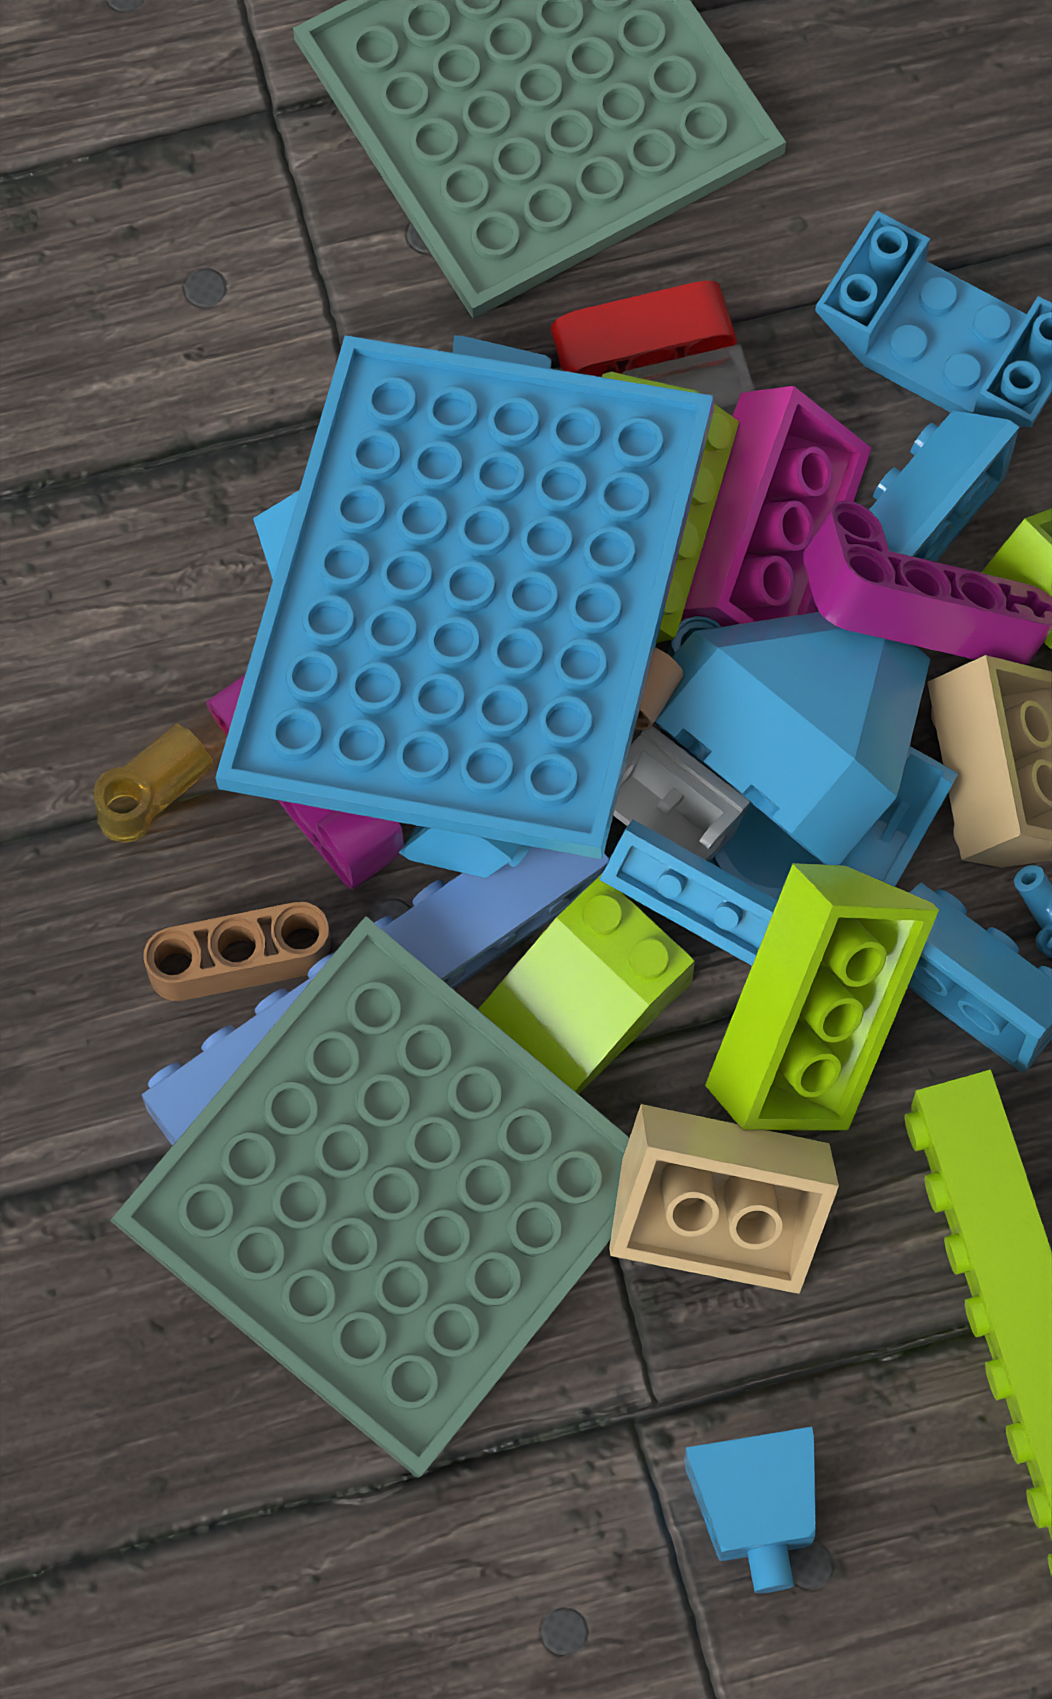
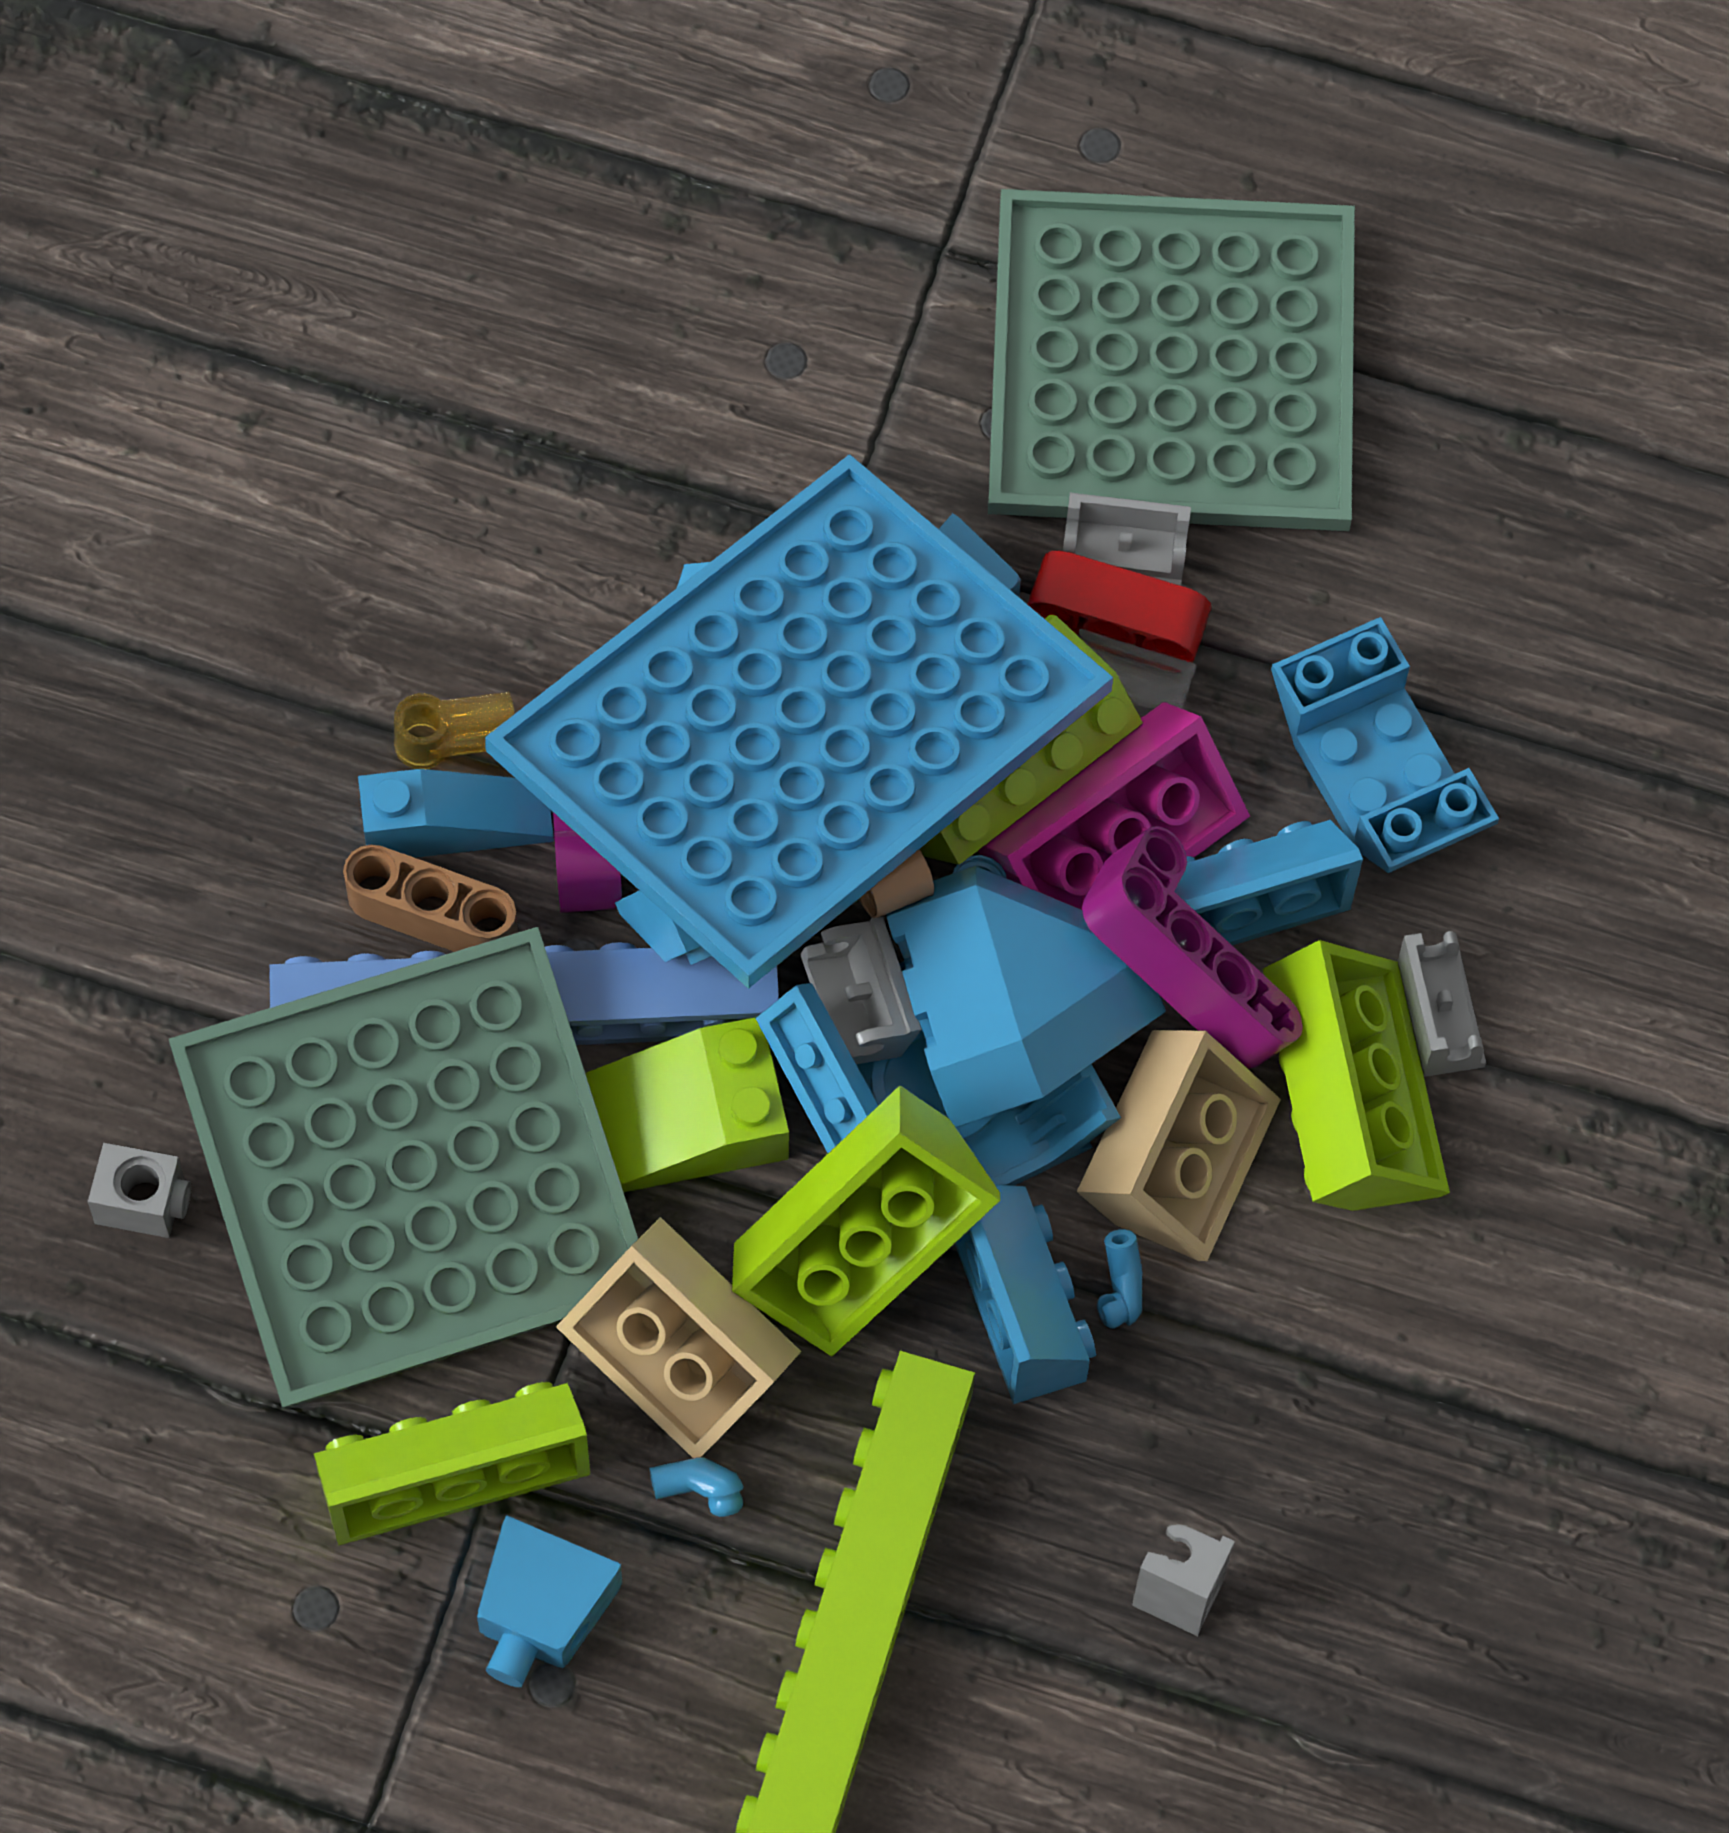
camera: 30 degrees right, 5 degrees down
none -> light grey brick [88,1143,191,1238]
none -> lime slope [314,1382,591,1546]
none -> dark azure slope [358,769,554,858]
none -> dark azure arm [649,1457,744,1517]
none -> light grey hinge [1063,493,1191,586]

